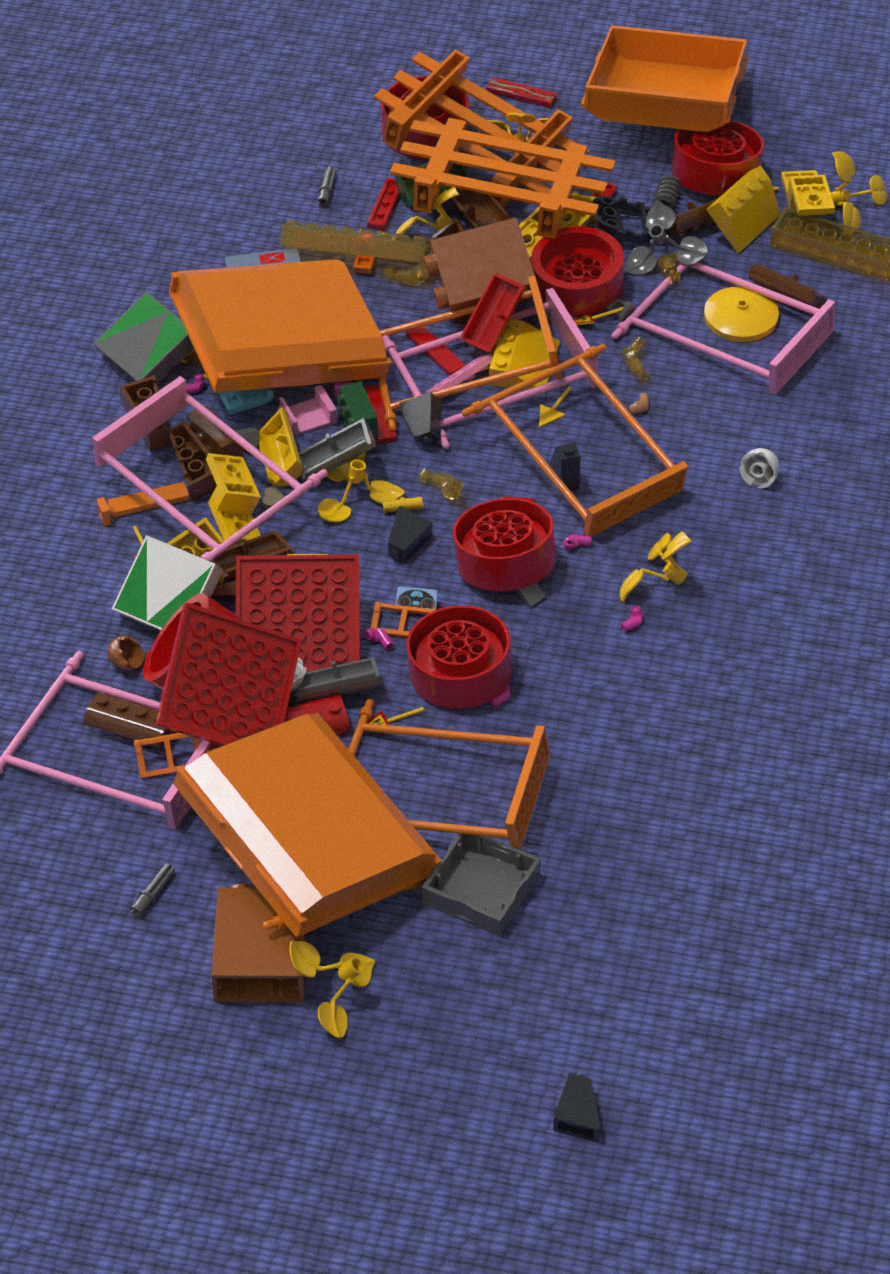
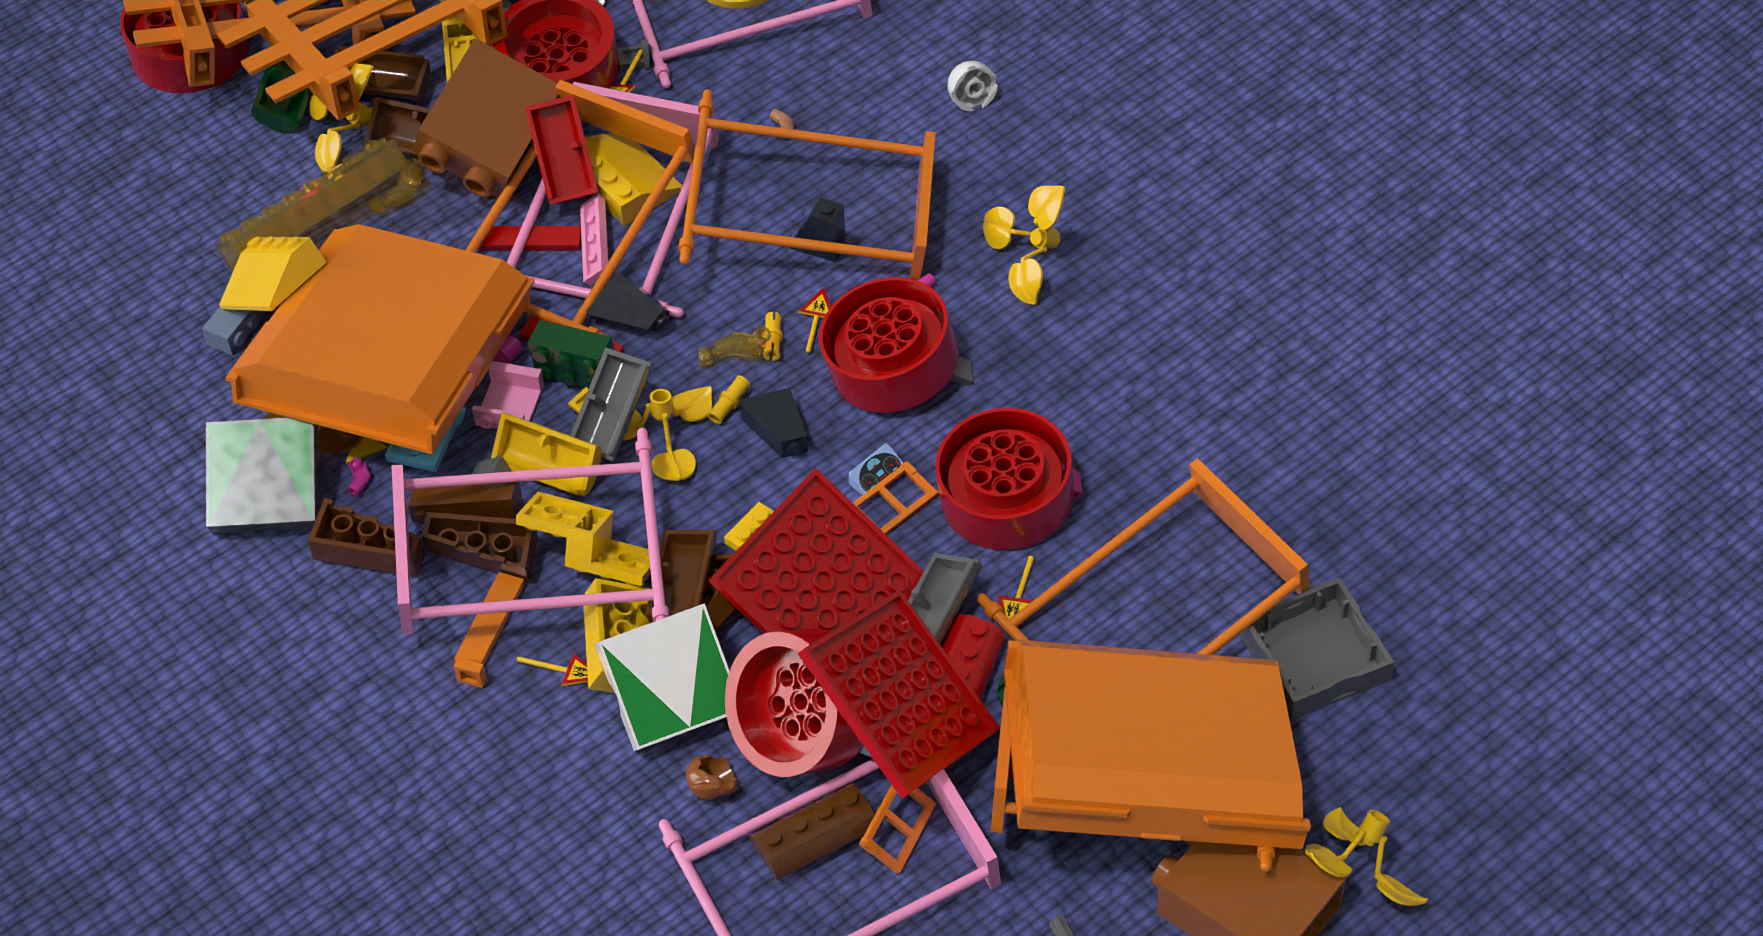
camera: 50 degrees left, 5 degrees up
dark tan tile [262,487,285,510] -> none
dark grey axle [317,166,336,207] -> none
orange plate [353,255,375,274] -> none
dark pink arm [364,628,393,650] -> none
red tile [367,178,400,231] -> none
yellow piece [539,387,571,428] -> none
black slope [553,1073,600,1142] -> none
clear yellow arm [621,337,651,386] -> none
dark pink arm [621,606,644,632] -> none
none -> yellow slope [219,236,327,311]
none -> yellow pin [762,312,783,361]

